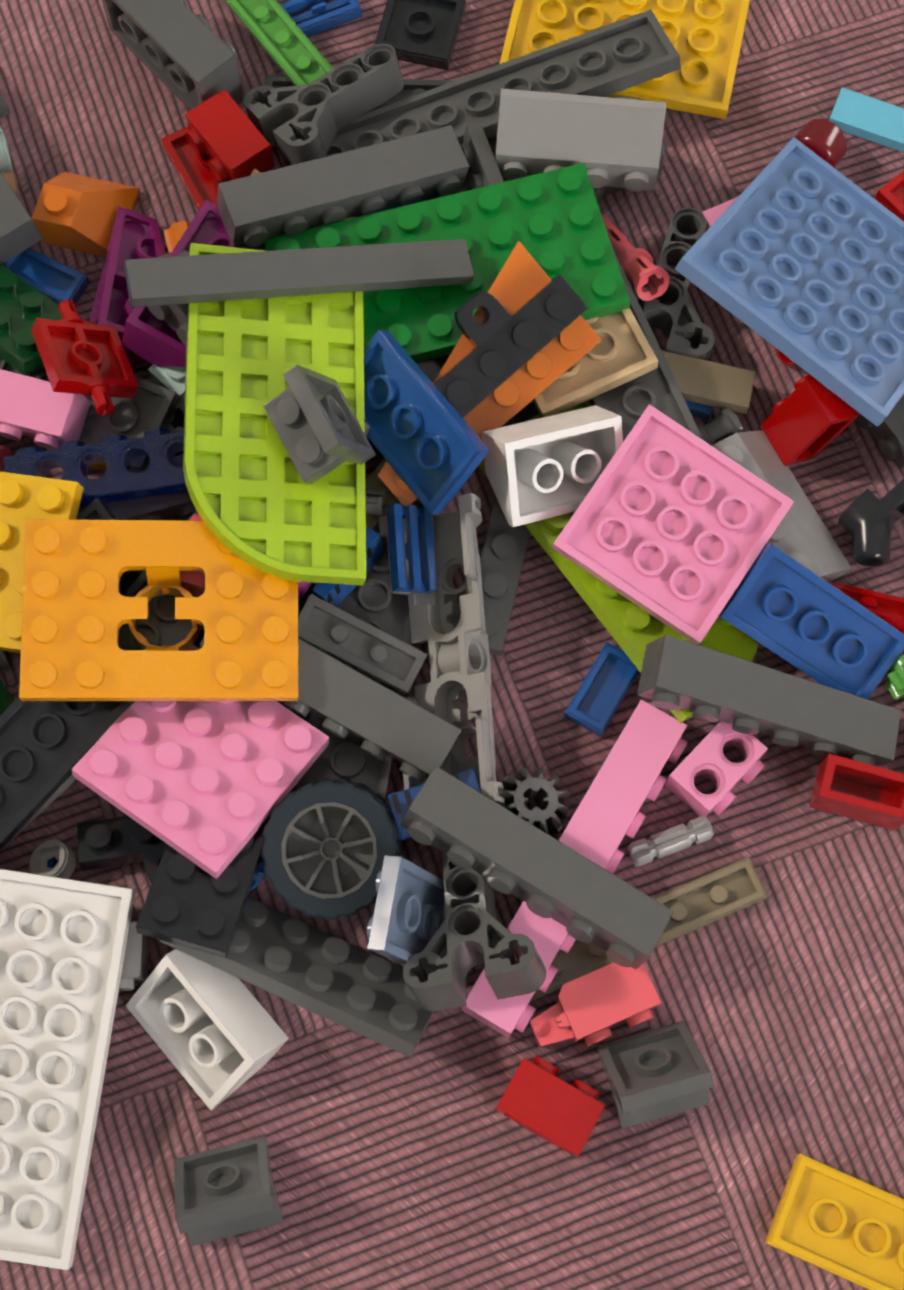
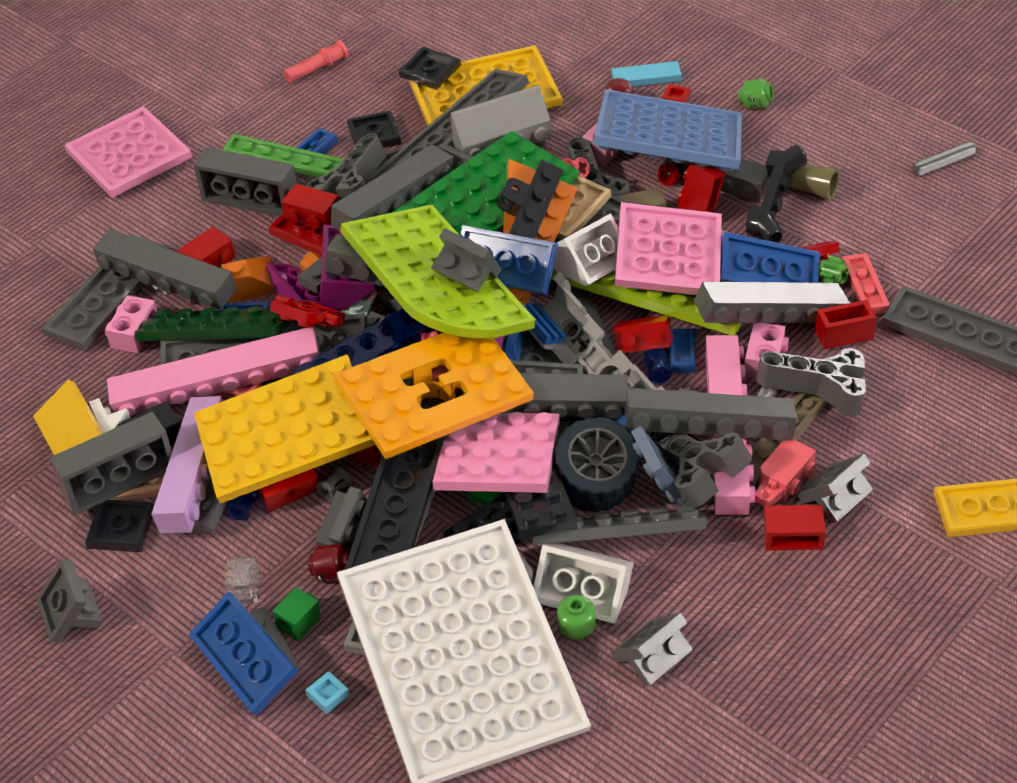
camera: 25 degrees left, 25 degrees down
dark grey tile [124,239,474,307] -> none
none -> red piece [176,226,235,268]
none -> bright green head [557,595,596,640]
none -> red piece [614,315,673,353]
none -> clear blue bush [643,349,672,384]
none -> dark grey beam [755,348,866,417]

